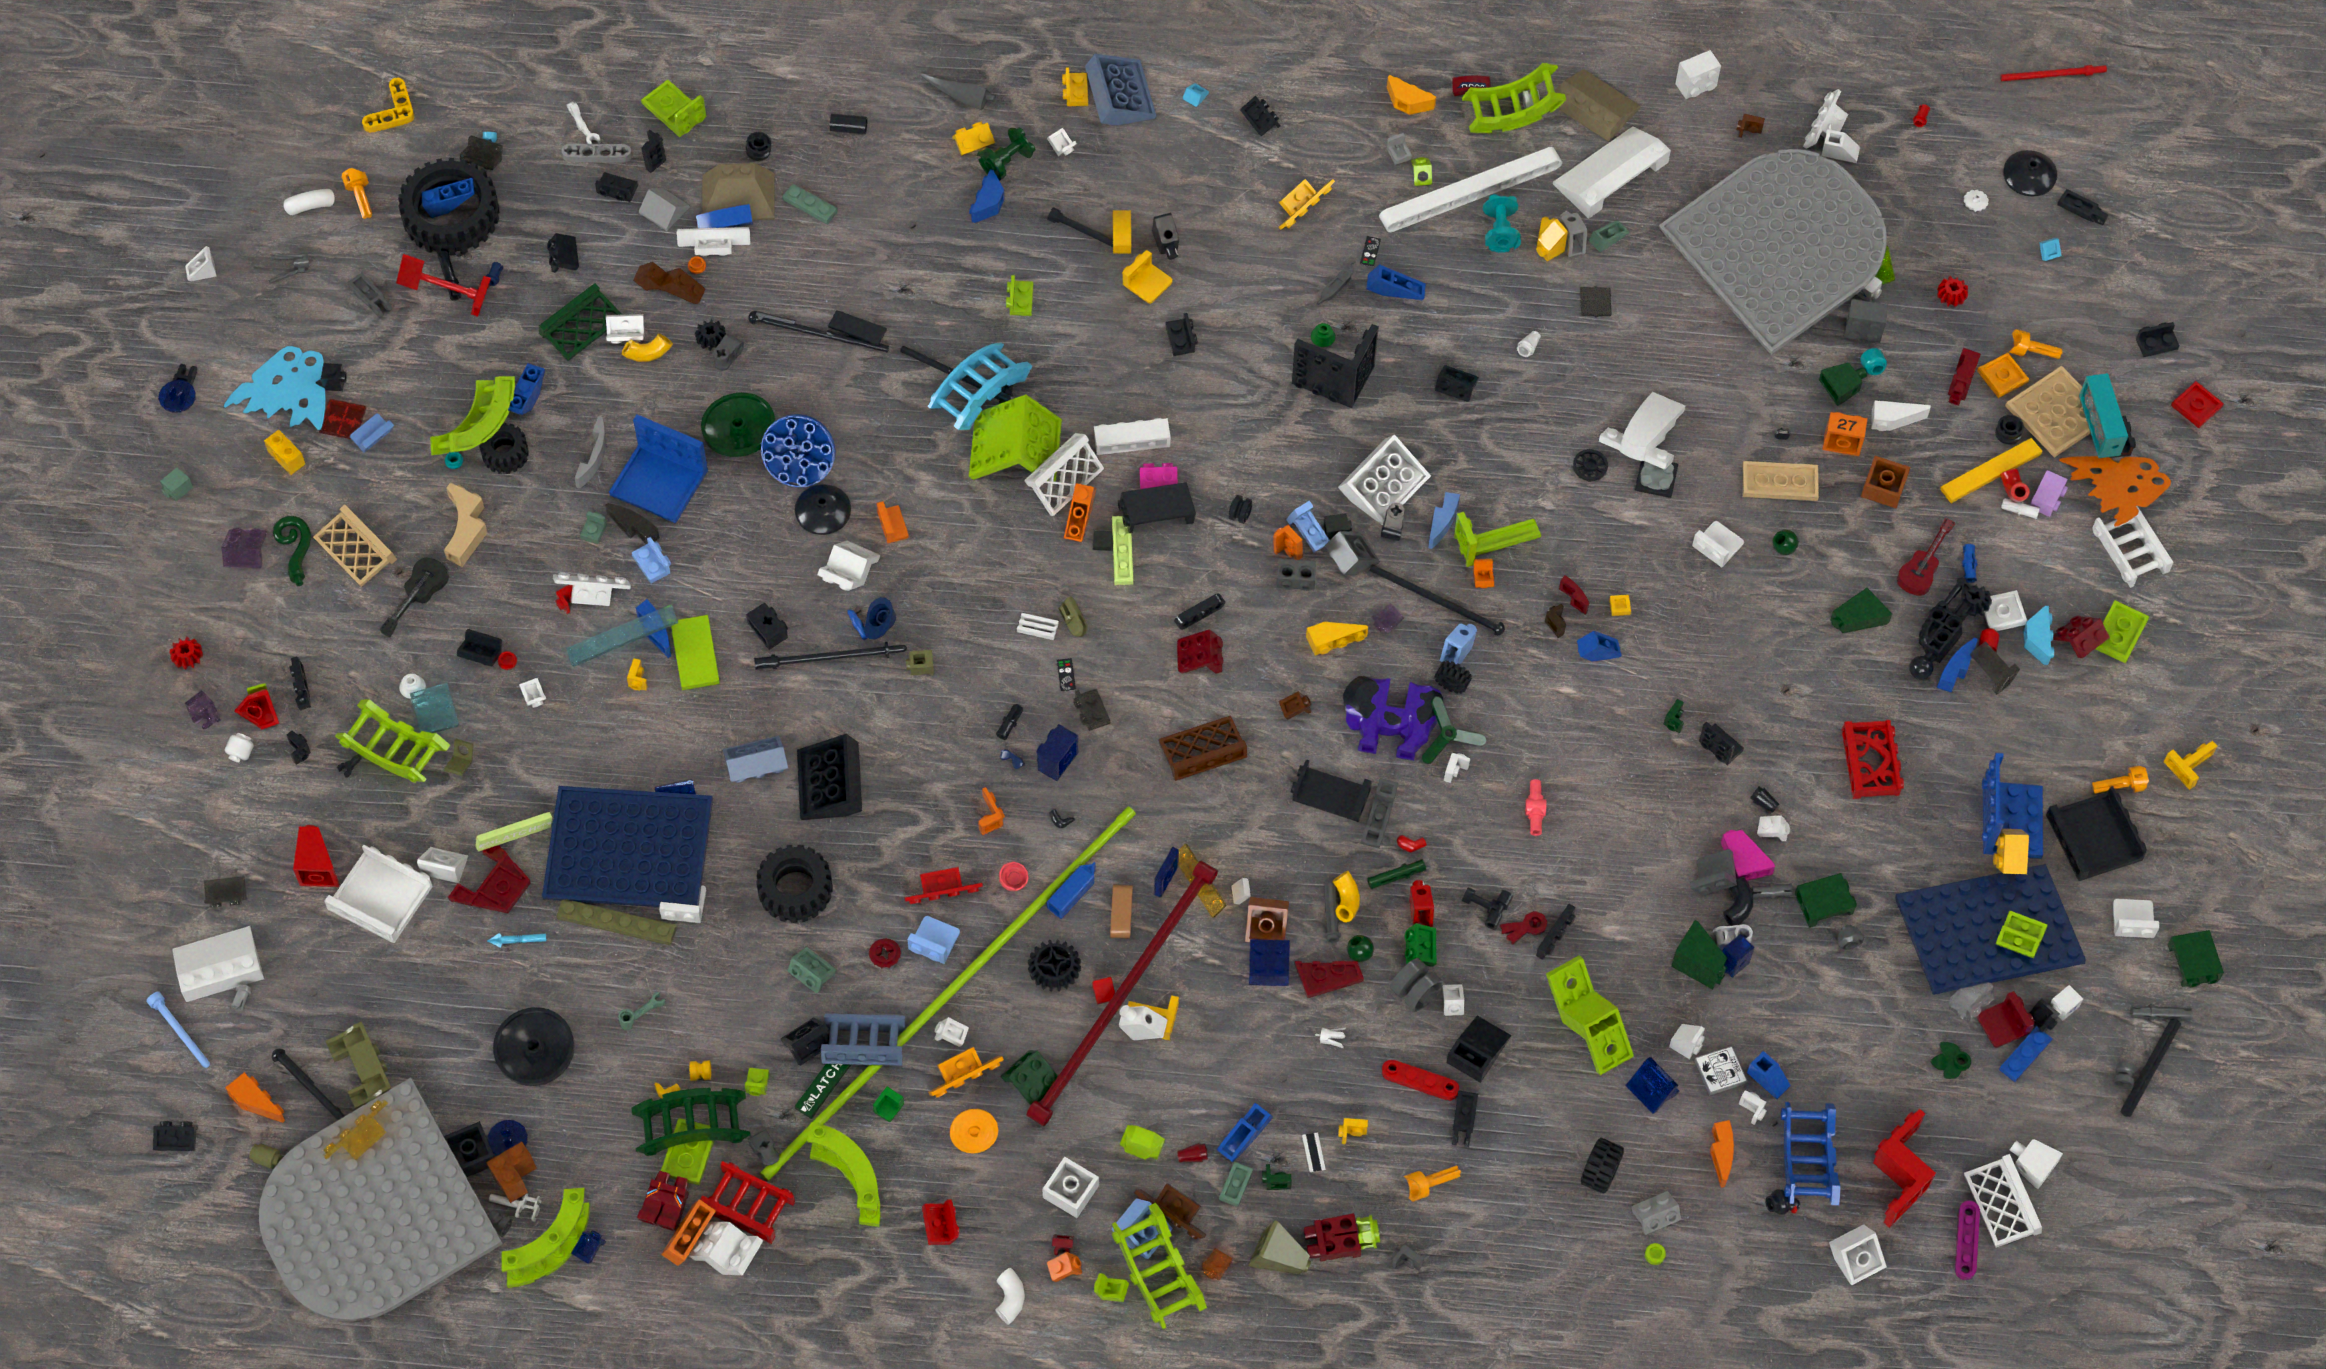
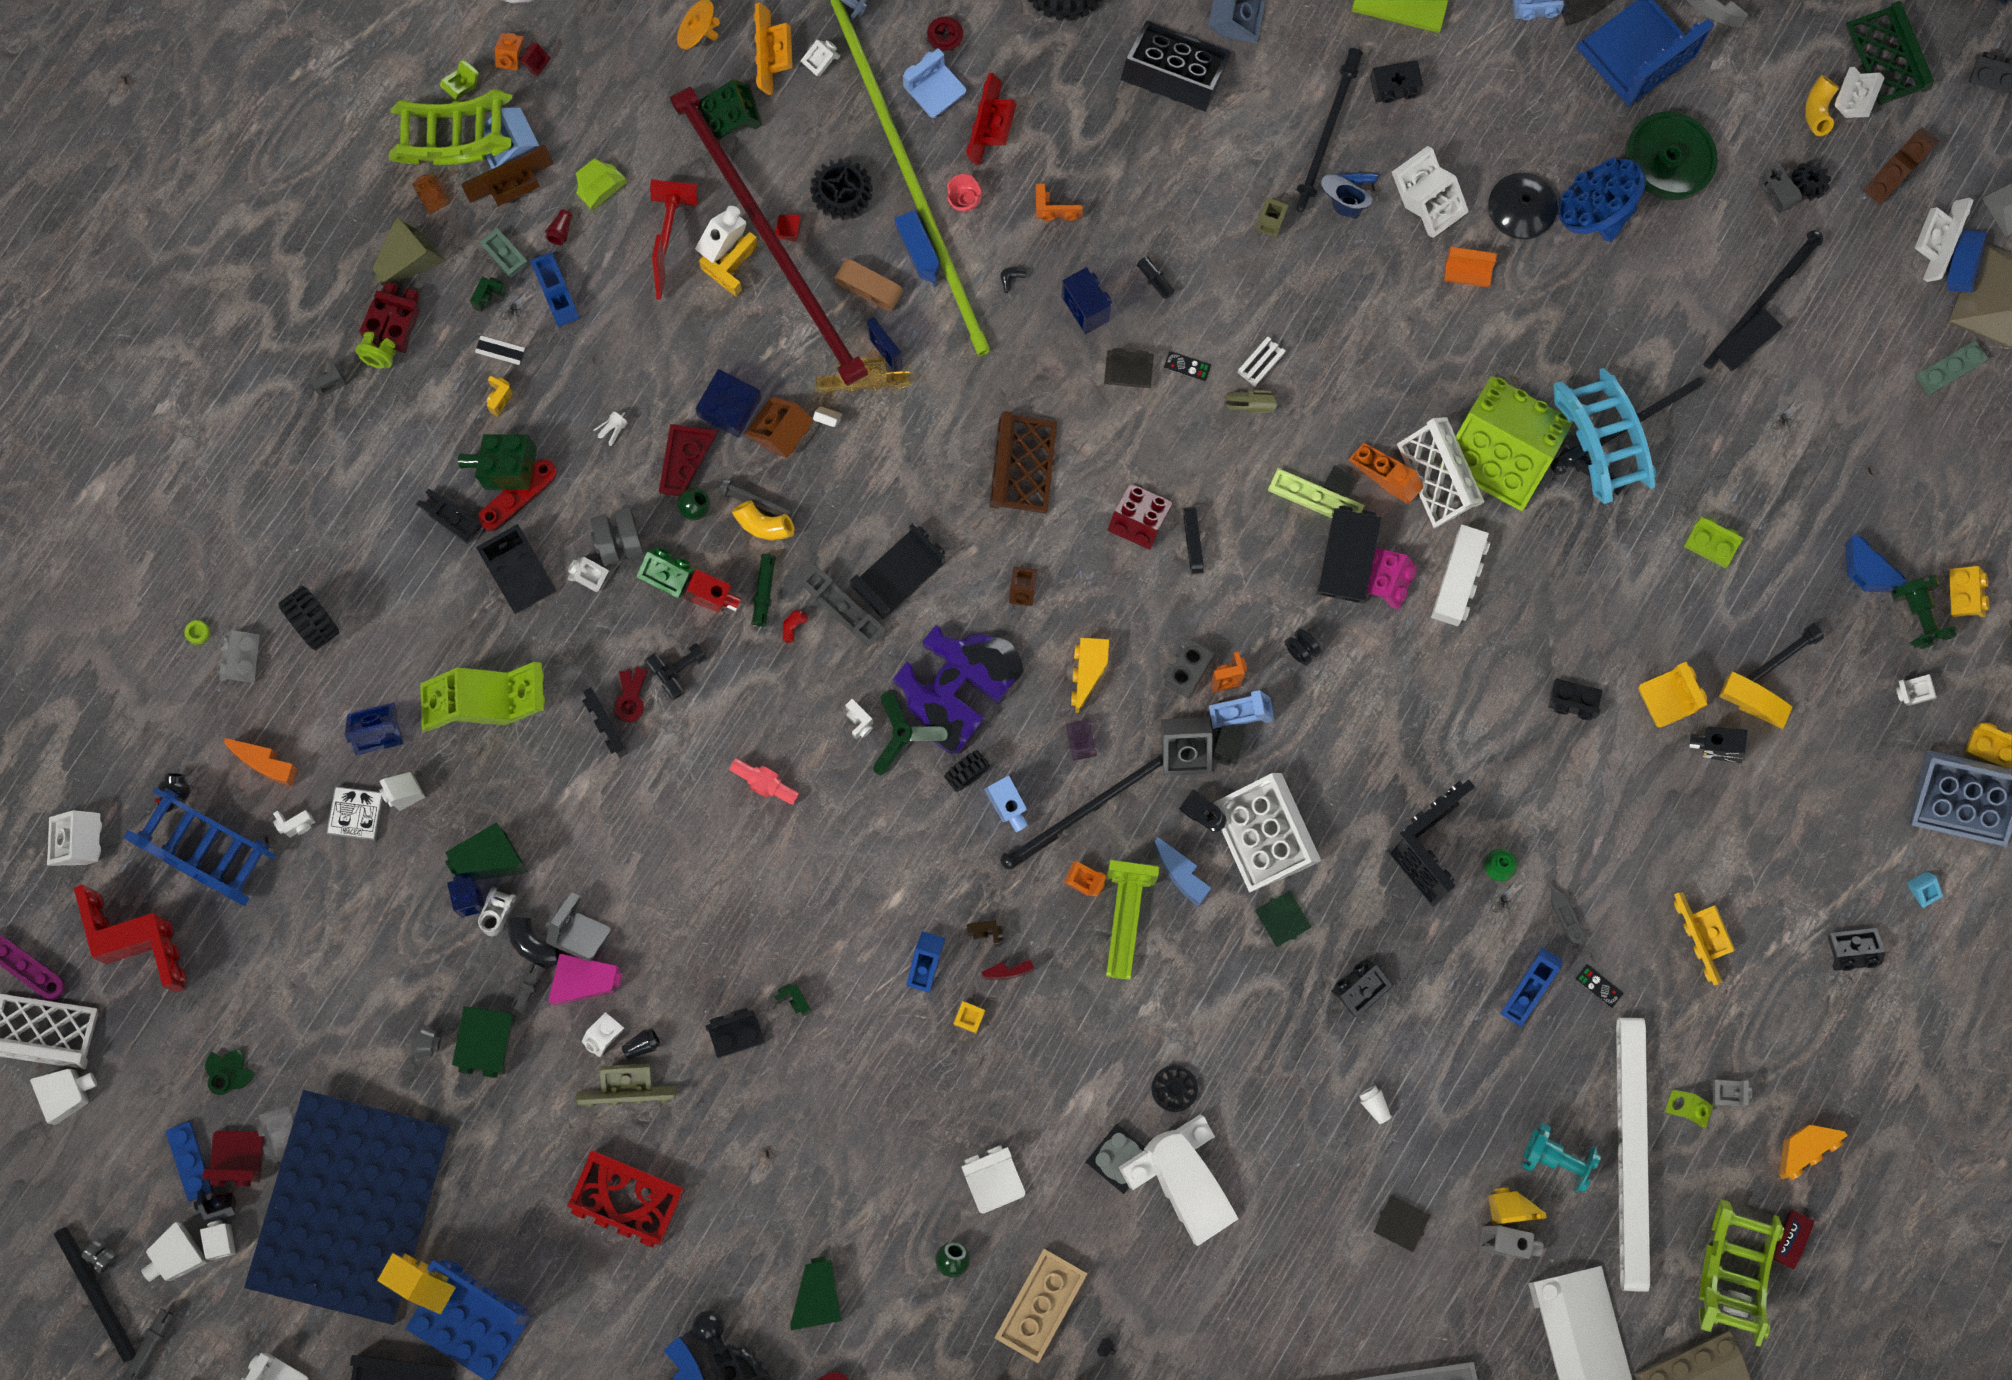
camera: 115 degrees right, 15 degrees up
orange plate [688,256,706,274] -> none
dark blue piece [1000,749,1025,769] -> none
white brick [1042,1157,1099,1218] -> none
light orange piece [1404,1165,1461,1202] -> none
sand green slope [1589,220,1629,252] -> none
blue slope [1747,1051,1791,1099] -> none
lime slope [1996,911,2048,958] -> none
none -> white torso [141,1222,208,1282]
none -> dark green brick [458,434,537,490]
none -> olive bracket [575,1064,677,1107]
none -> red piece [650,179,699,300]
none -> clear green piece [1255,891,1311,948]

